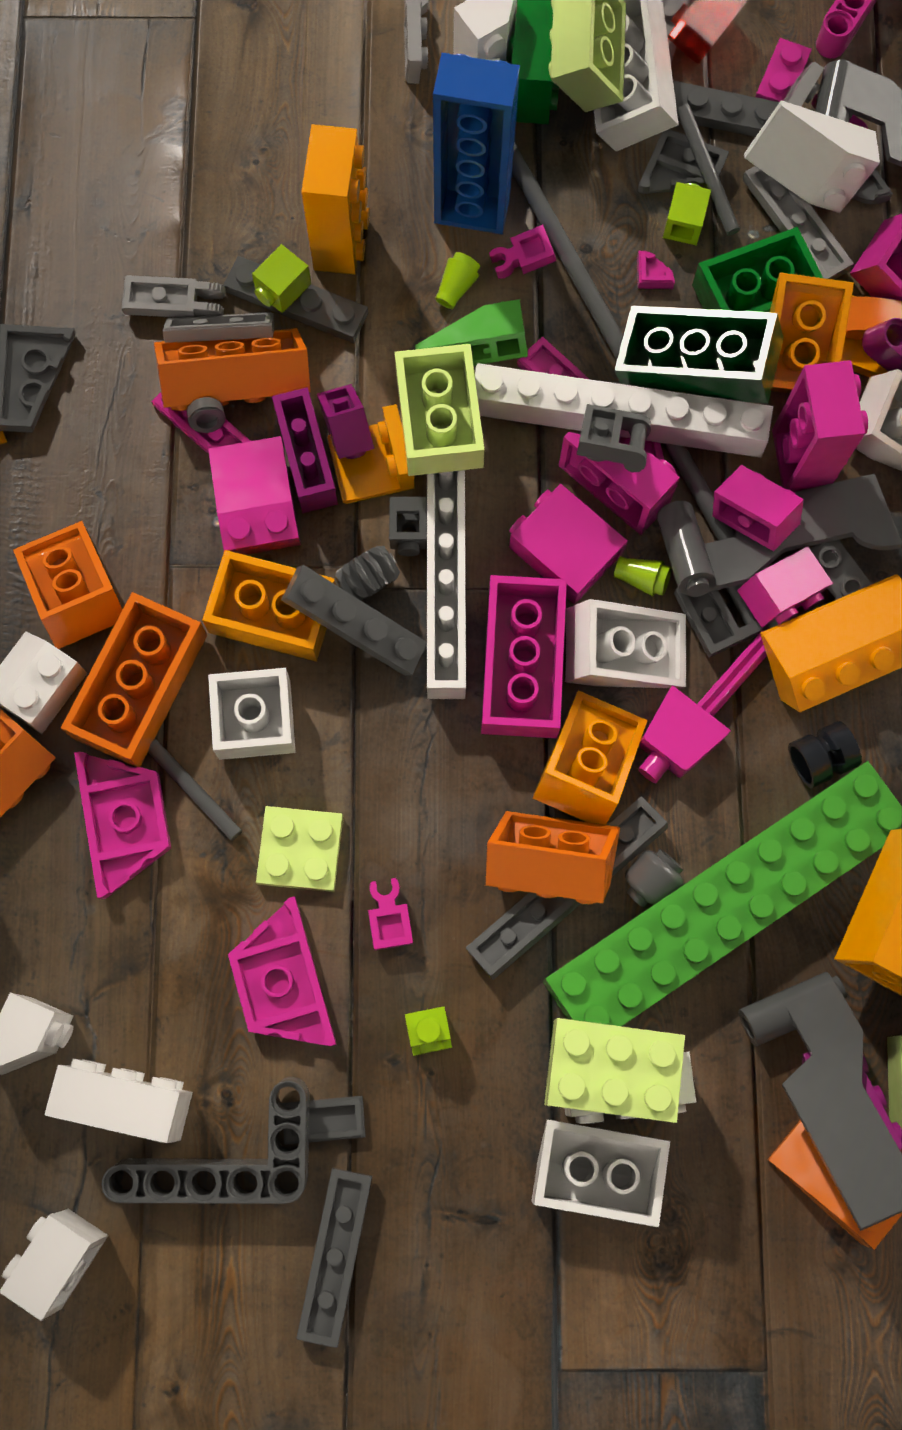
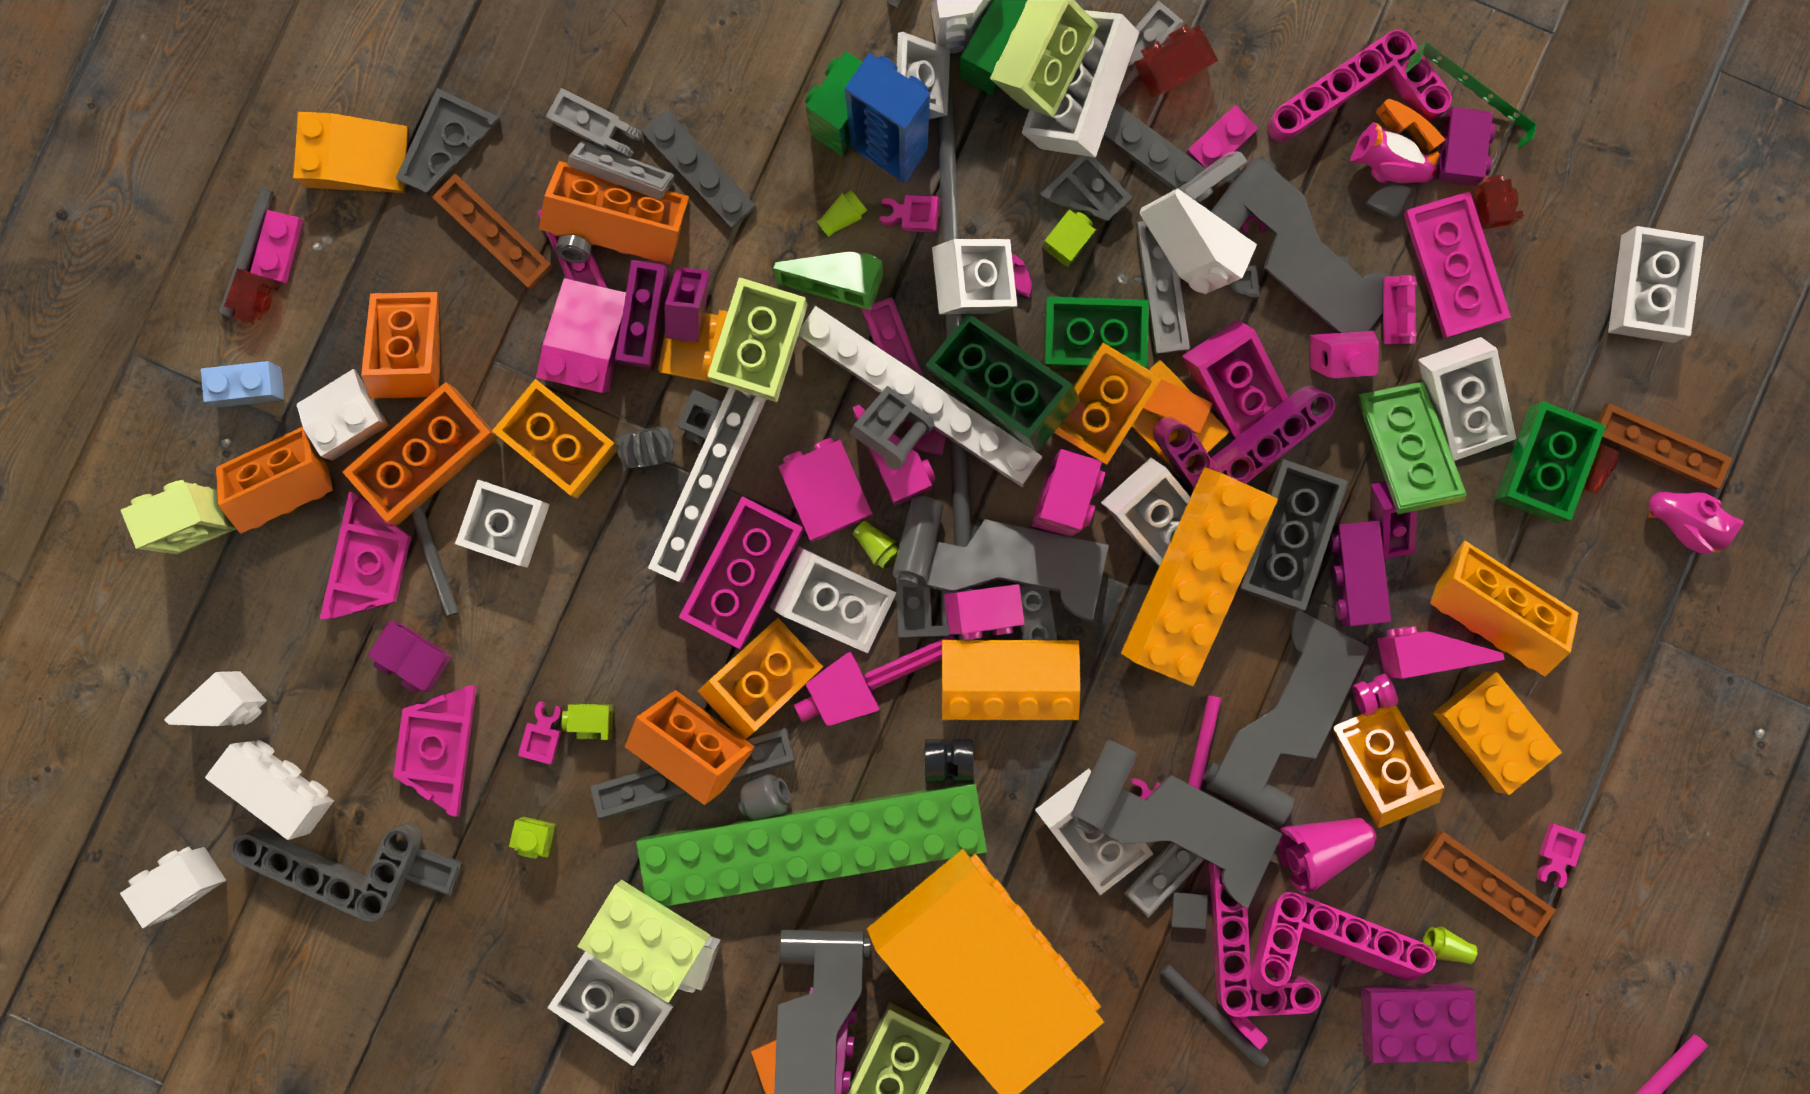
camera: 25 degrees right, 10 degrees up
lime brick [252,244,311,313] -> none
yellowish green plate [256,806,343,892] -> none
dark grey plate [281,565,427,676] -> none
dark grey plate [296,1168,373,1348] -> none
light orange brick [301,124,370,275] -> none
dark grey bar [677,104,740,236] -> none
dark pink brick [712,465,804,552] -> none
none -> magenta brick [368,621,452,693]
none -> dark orange plate [432,174,553,290]
none -> lime brick [562,704,614,740]
none -> green brick [805,50,862,157]
none -> white brick [932,239,1017,314]

